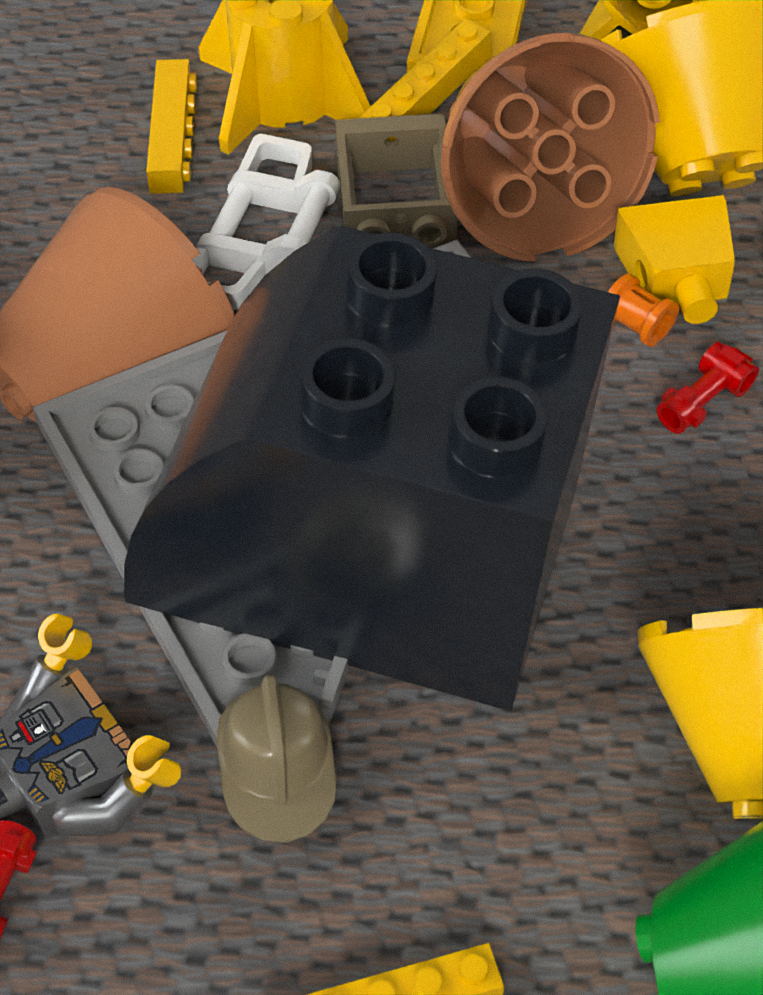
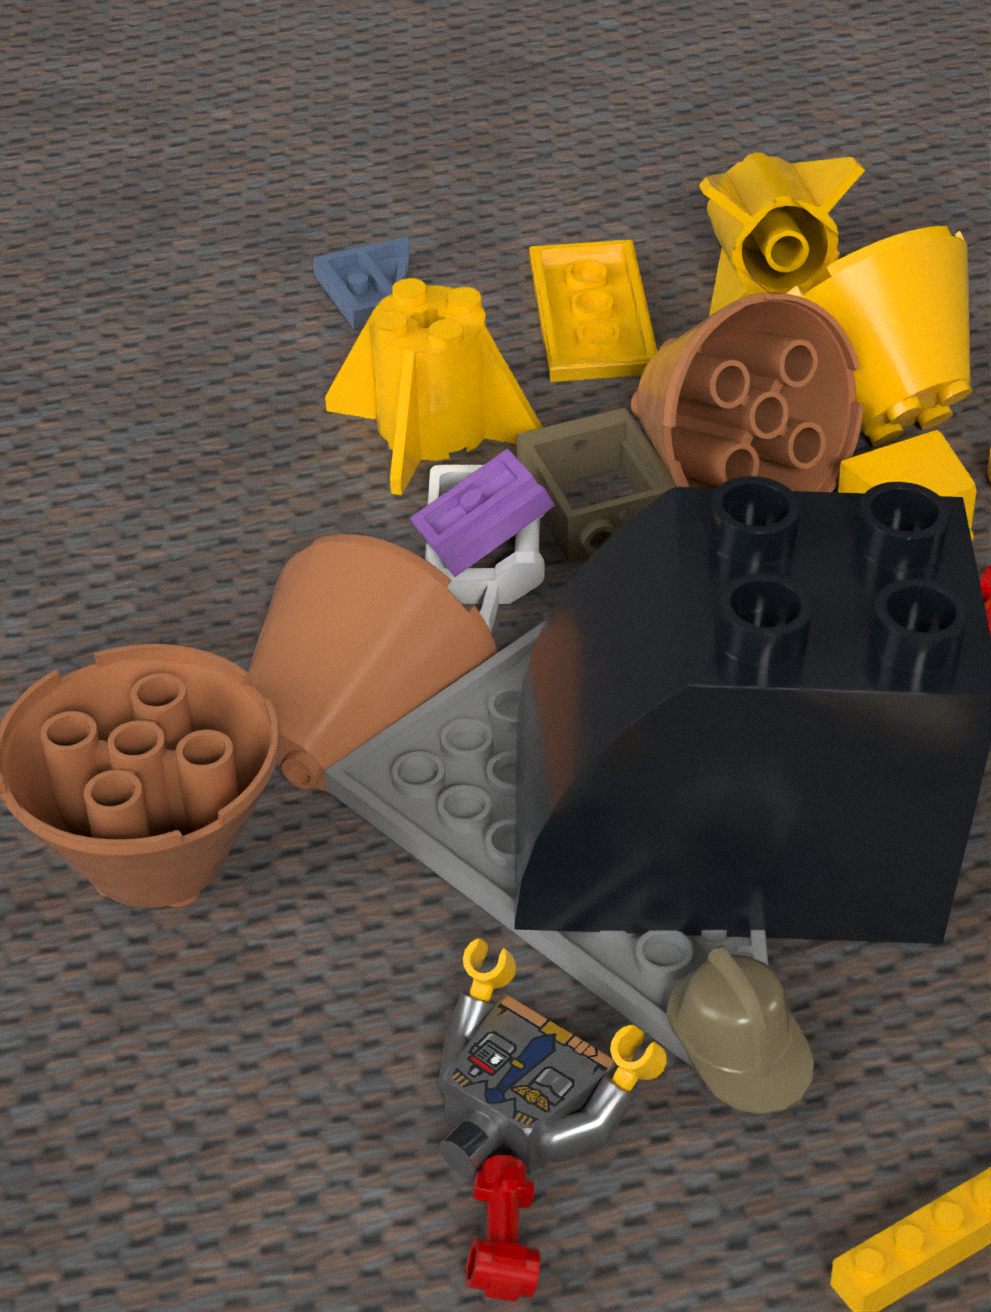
camera: 15 degrees left, 10 degrees down
yellow piece [146,59,197,194] -> none
yellow piece [359,18,492,141] -> none
none -> medium lavender plate [409,448,555,577]

